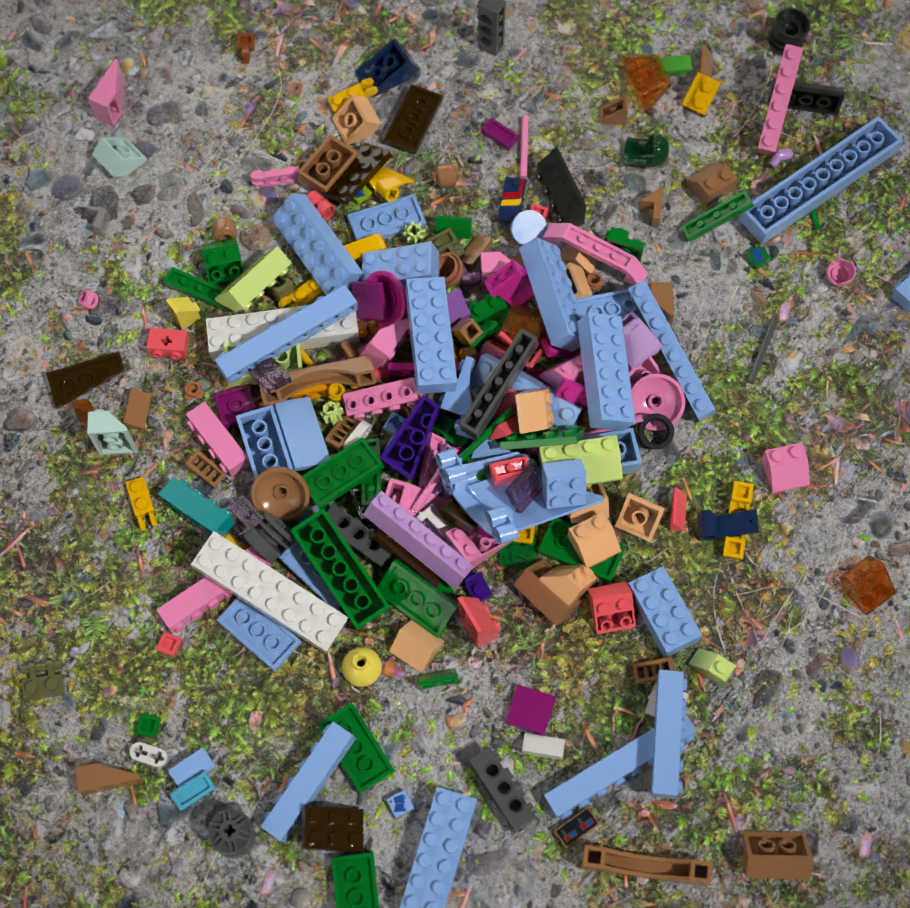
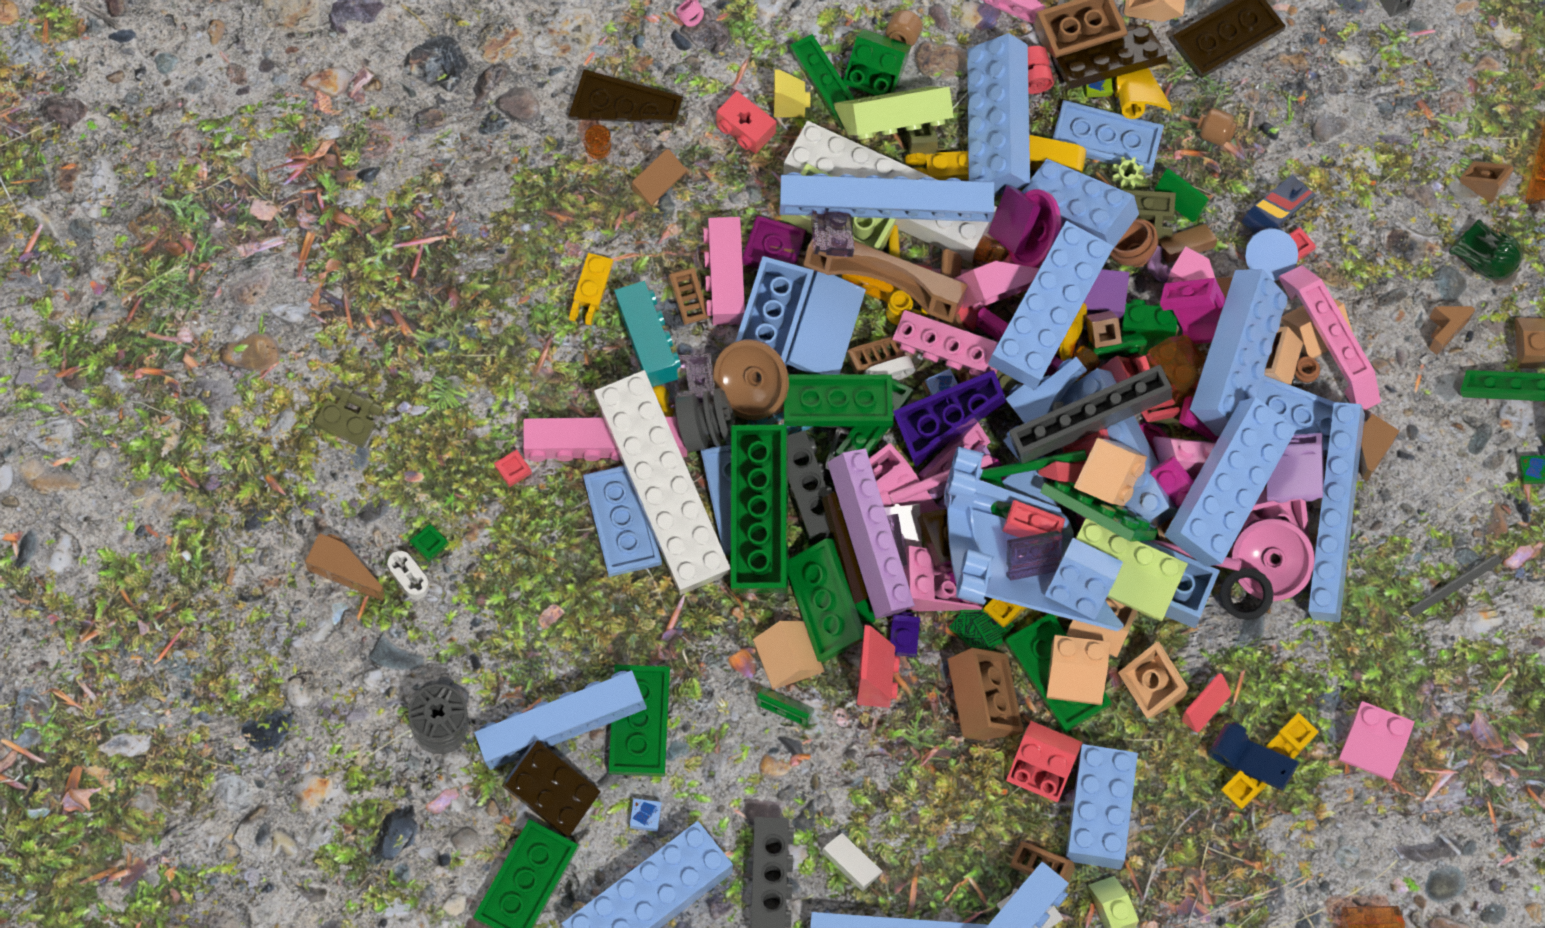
camera: 30 degrees right, 0 degrees up
light aqua slope [87,409,138,455] -> none
light blue slope [168,748,215,787] -> none
medium azure tile [169,771,216,811] -> none
nougat plate [183,381,204,401] -> none
yellowish green gear [320,401,345,425] -> none
light yellow piece [342,647,382,687] -> none
green slope [433,412,472,448] -> none
magenta tile [481,118,520,151] -> none
magenta tile [505,684,556,736] -> none
bright pink bar [520,115,529,179] -> none
pearl dark grey slope [535,147,586,227] -> none
light nougat slope [539,565,598,606] -> none
green plate [604,227,645,263] -> none

